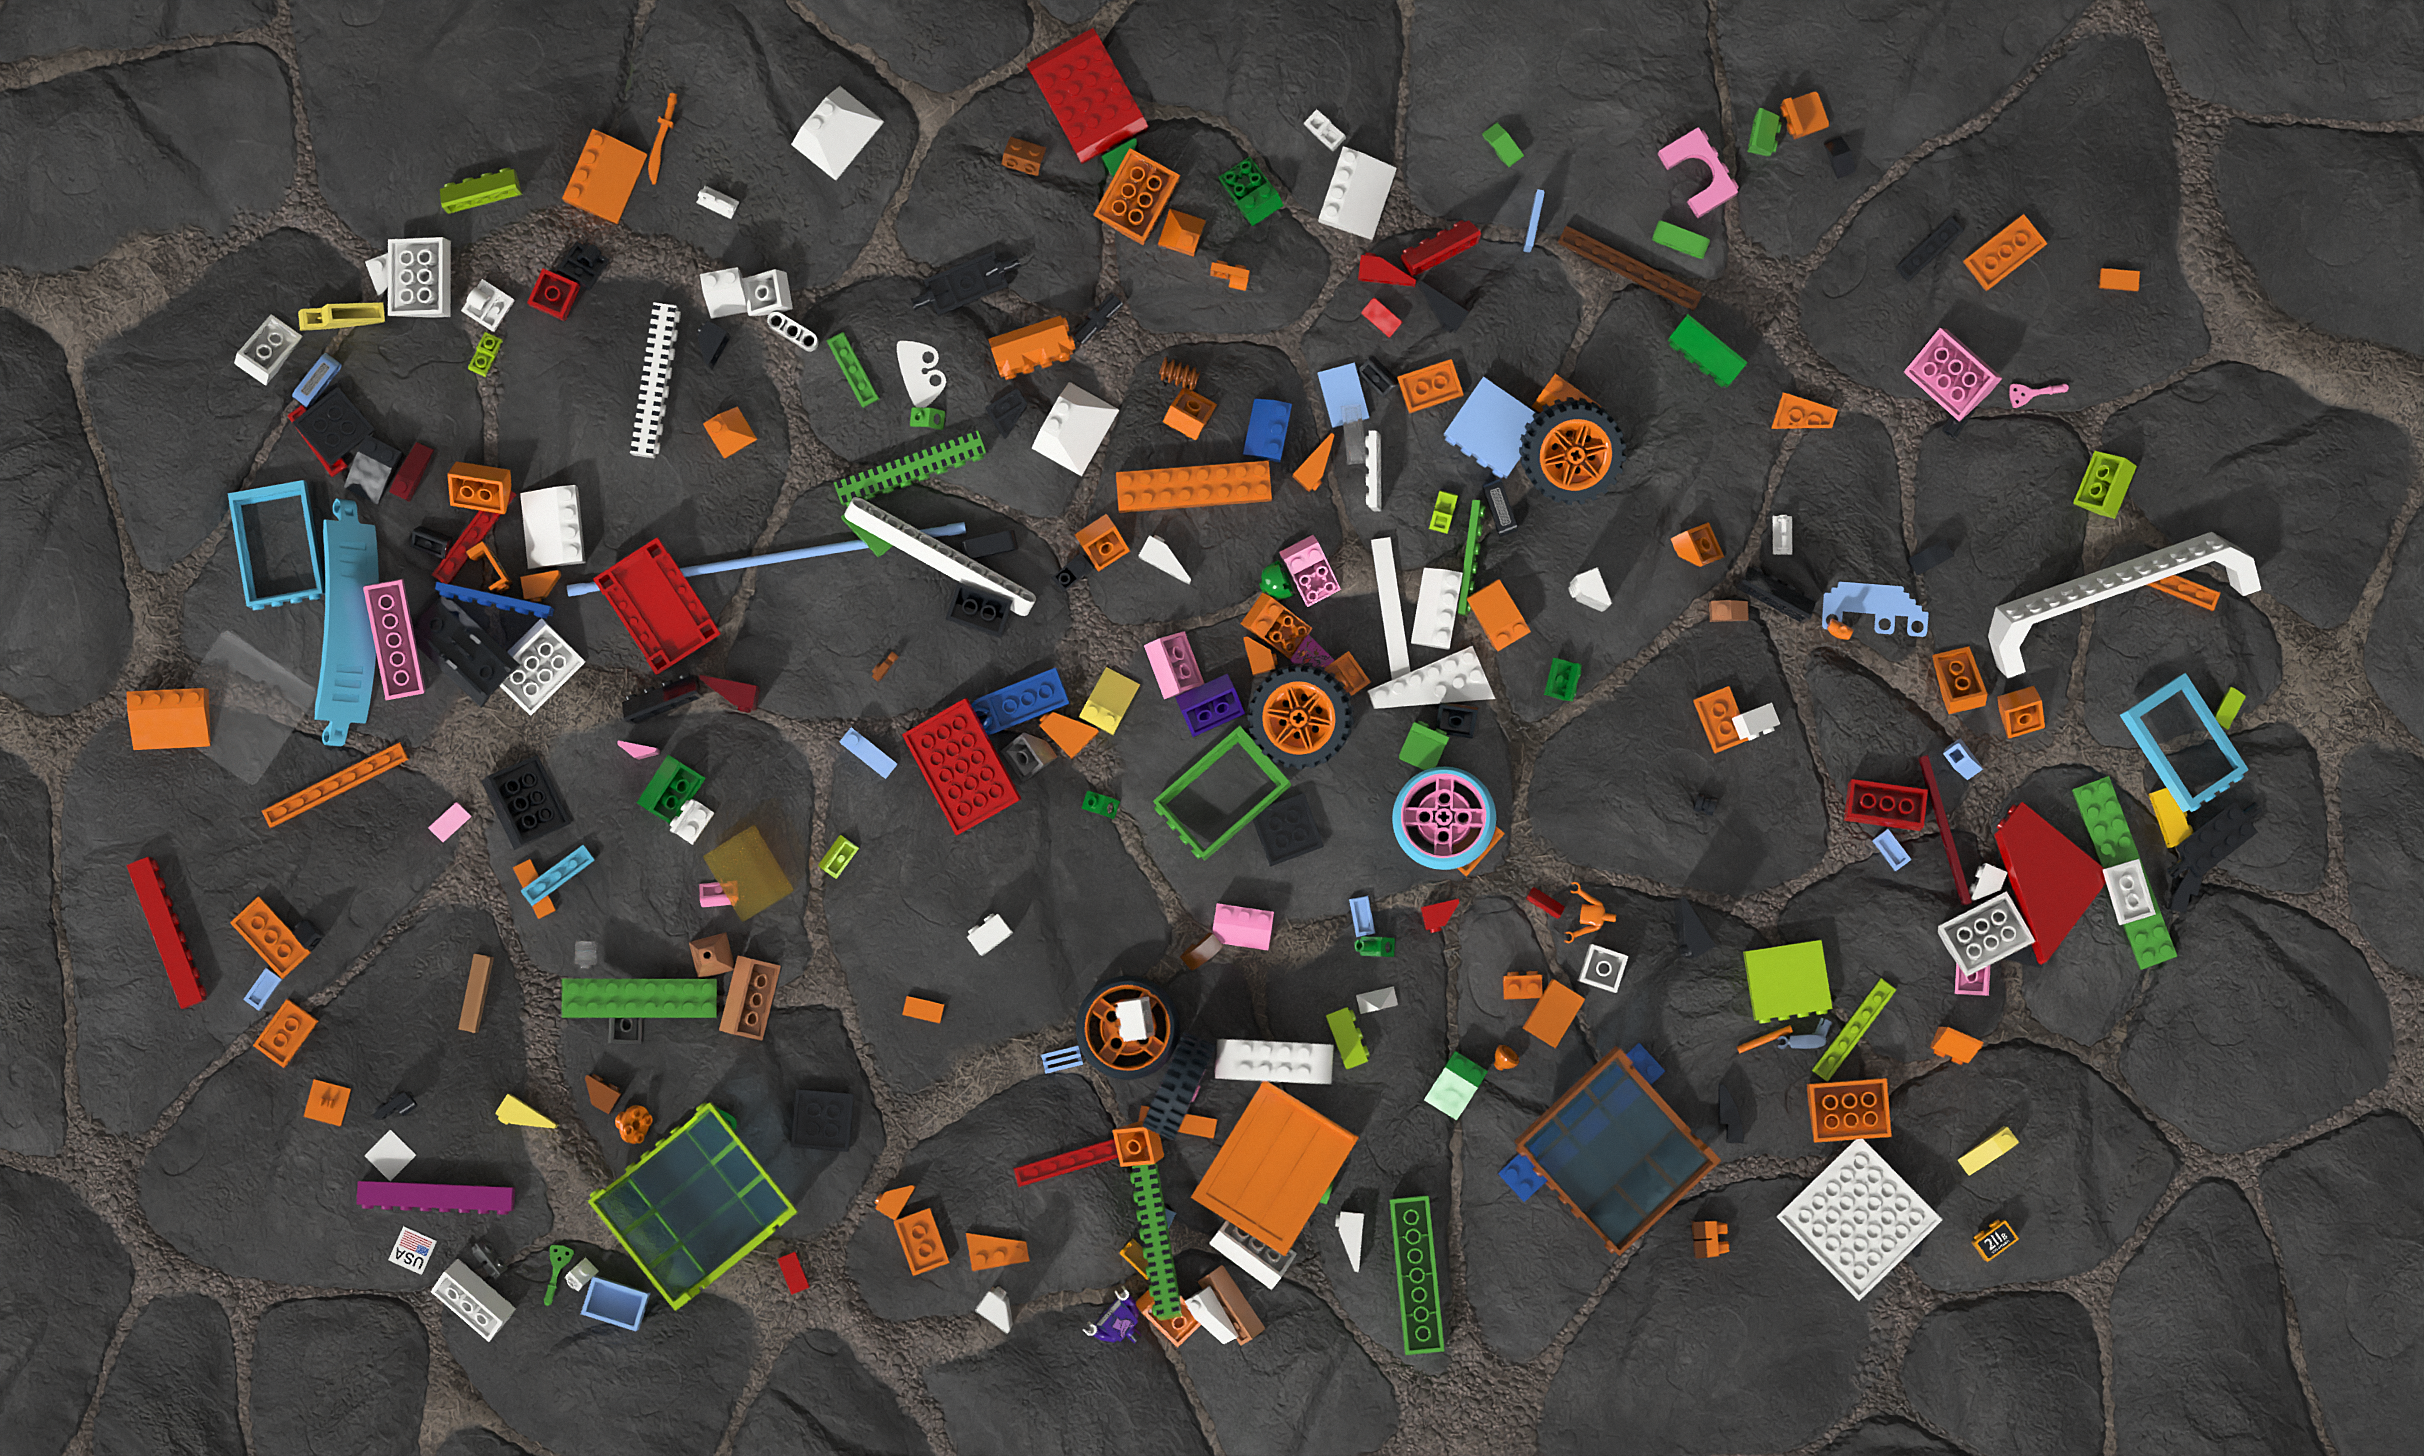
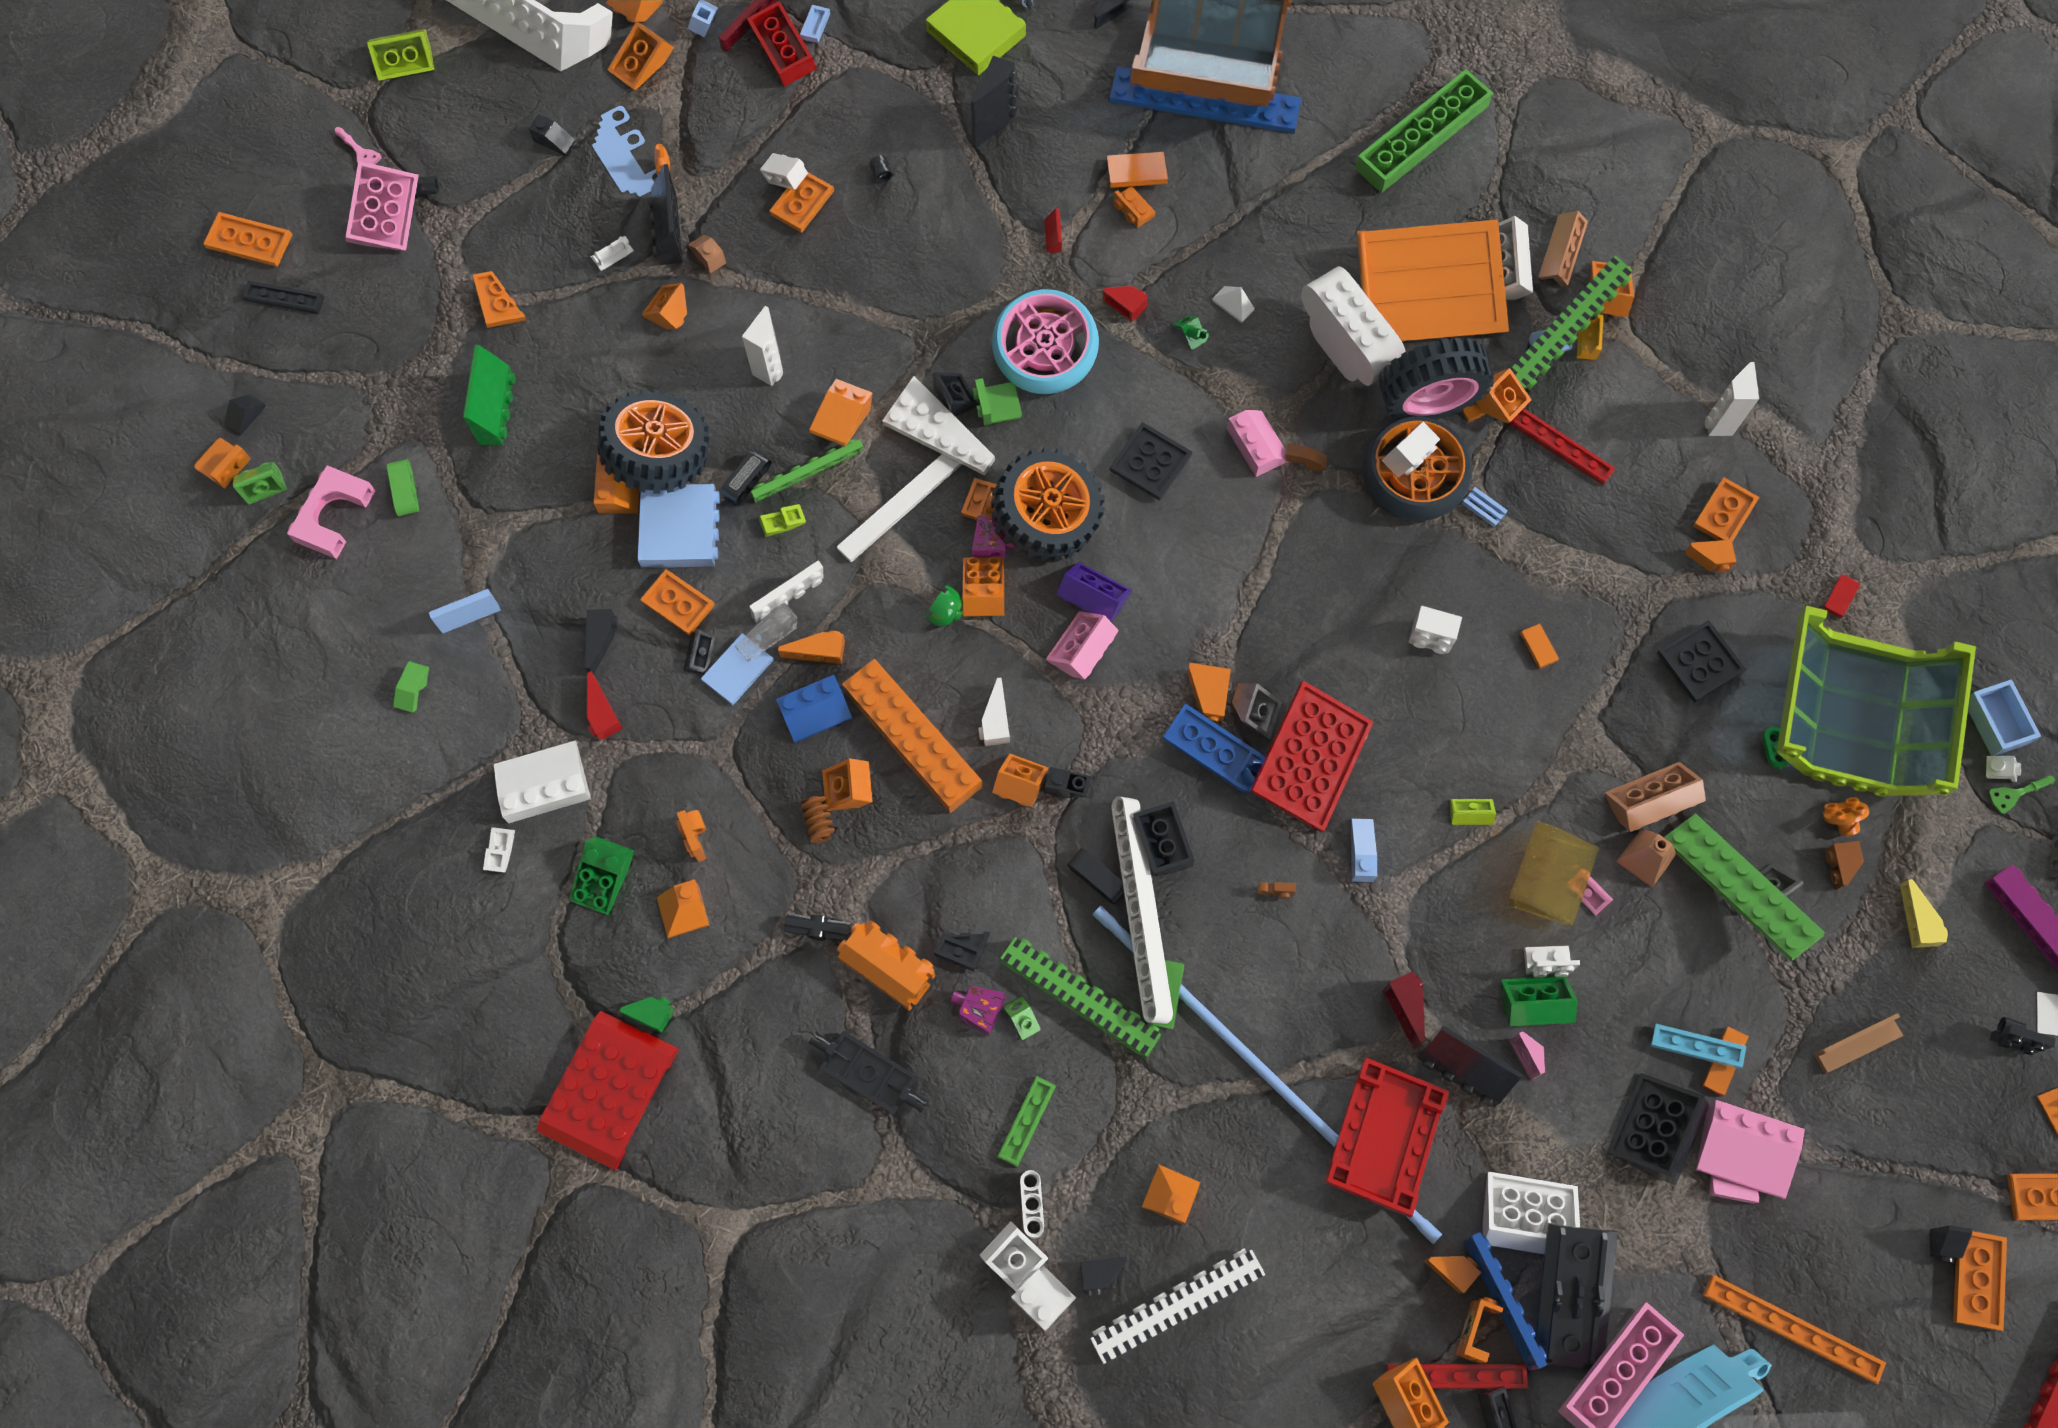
camera: 125 degrees left, 15 degrees down
light blue tile [243,968,283,1011] -> none
white slope [520,485,586,569] -> none
clear brick [575,941,597,969] -> none
white hinge [697,186,739,219] -> none
white slope [792,86,884,180] -> none
white piece [897,341,946,408] -> none
orange wing [966,1233,1030,1271] -> none
dark orange bracket [1002,137,1046,176] -> none
white slope [1032,382,1119,476] -> none
light yellow slope [1079,667,1140,736] -> none
green bracket [1082,791,1120,819] -> none
torso [1083,1286,1142,1343] -> none
orange slope [1093,148,1180,245] -> none
bright green window [1153,726,1291,861] -> none
white slope [1185,1286,1239,1344] -> none
orange slope [1243,637,1278,676] -> none
bright pink slope [1279,535,1341,607] -> none
lime brick [1326,1007,1370,1070] -> none
white slope [1335,1211,1364,1272] -> none
light blue tile [1349,896,1375,937] -> none
slope [1361,297,1402,338] -> none
red slope [1400,220,1481,278] -> none
white slope [1411,568,1463,650] -> none
slope [1424,1051,1488,1120] -> none
orange brick [1494,1045,1519,1071] -> none
green bracket [1544,658,1582,701] -> none
reddish brown plate [1557,226,1703,311] -> none
orange piece [1564,882,1616,943] -> none
white brick [1578,944,1628,993] -> none
orange bar [1737,1025,1793,1054] -> none
orange tile [2099,268,2140,291] -> none
none -> magenta torso [950,986,1005,1036]
none -> bright pink slope [1696,1100,1805,1199]

